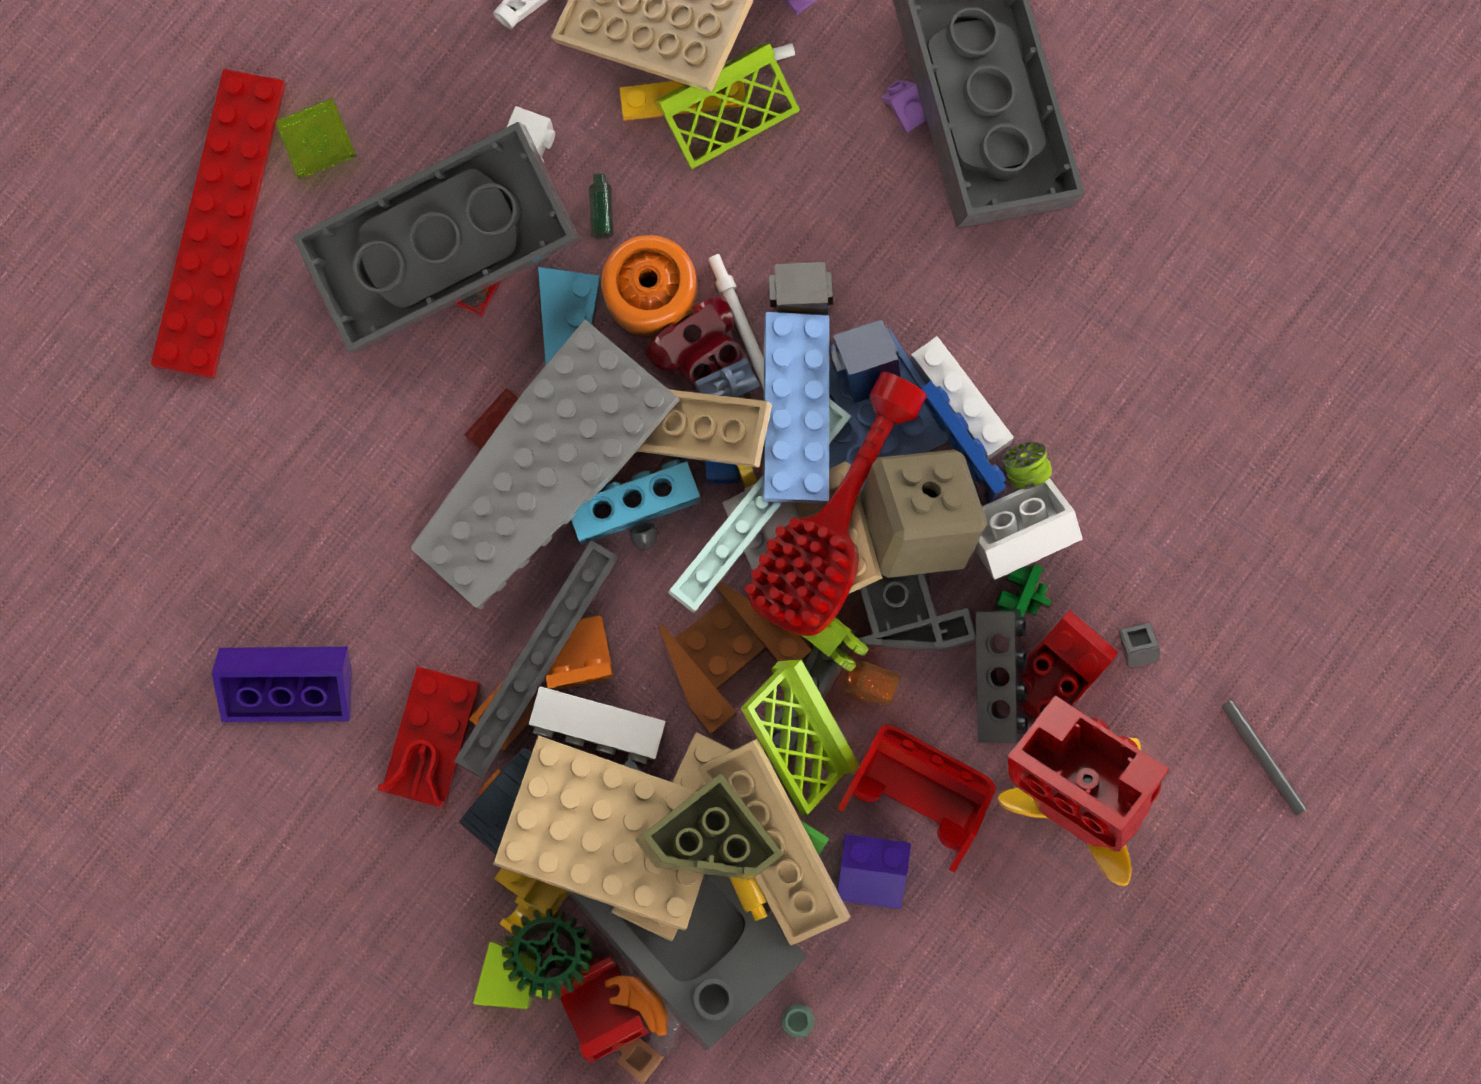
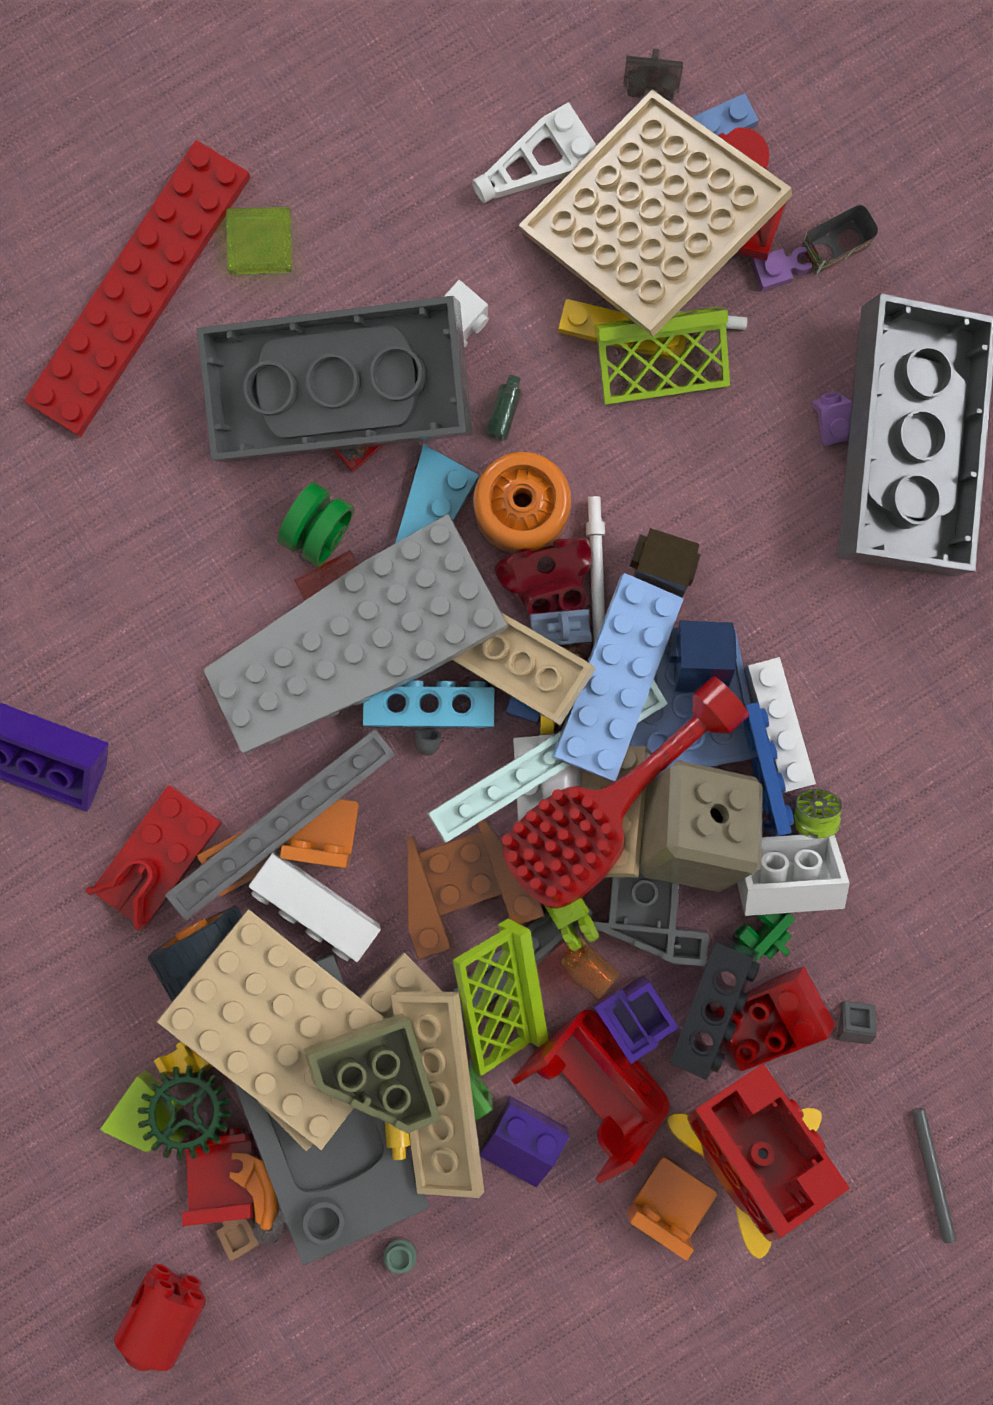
camera: 15 degrees right, 5 degrees up
none -> green wheel [277,482,355,567]
none -> dark purple plate [593,975,679,1064]
none -> orange bracket [626,1156,717,1261]

